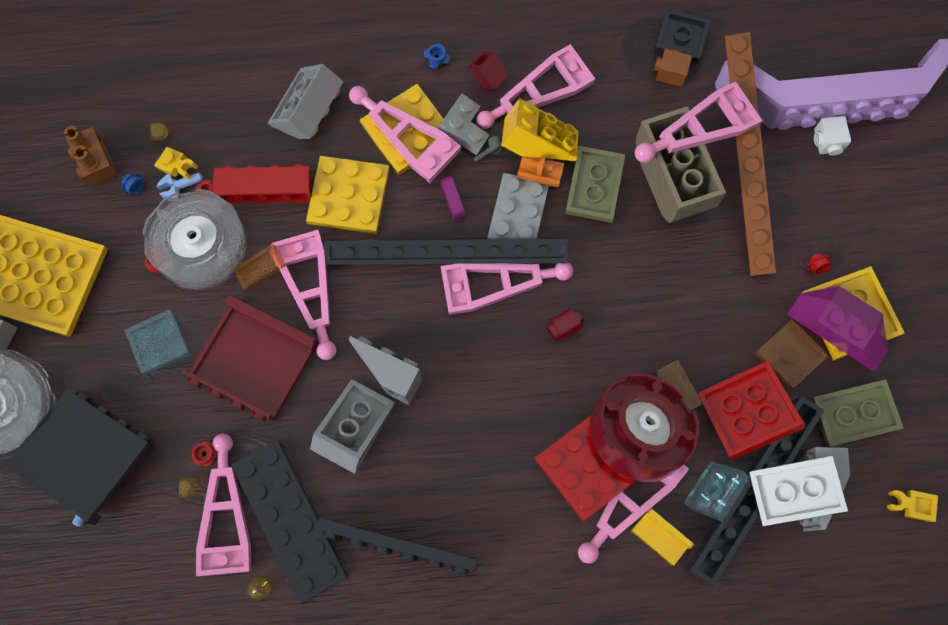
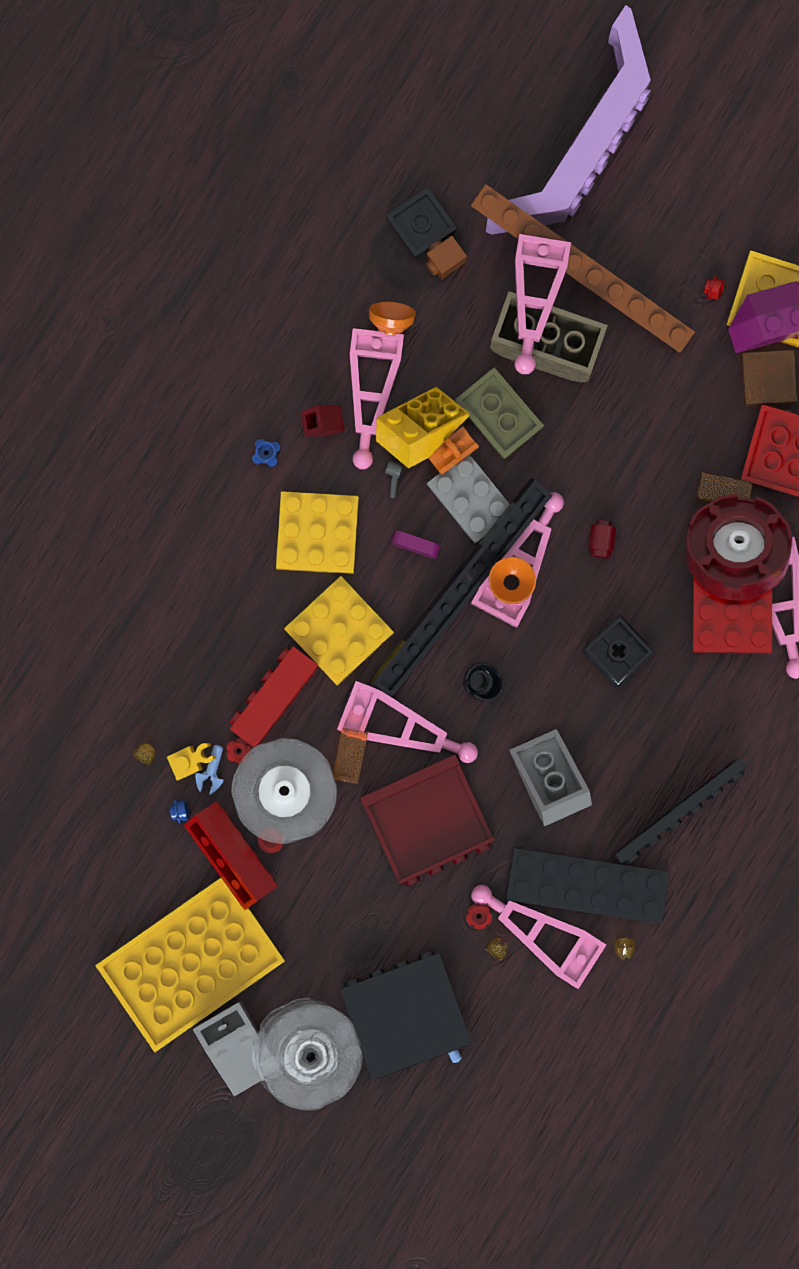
camera: 55 degrees left, 10 degrees up
dark orange brick [64,126,118,186] -> none
clear light blue plate [124,309,191,375] -> none
light grey slope [267,64,344,139] -> none
bright pink plate [349,86,461,183] -> none
light grey slope [349,336,423,405] -> none
light grey plate [438,93,489,155] -> none
white brick [814,116,851,156] -> none
none -> red brick [184,801,278,910]
none -> orange piece [369,302,416,335]
none -> black hair [463,662,505,702]
none -> orange piece [488,557,536,604]
none -> black brick [582,615,655,688]

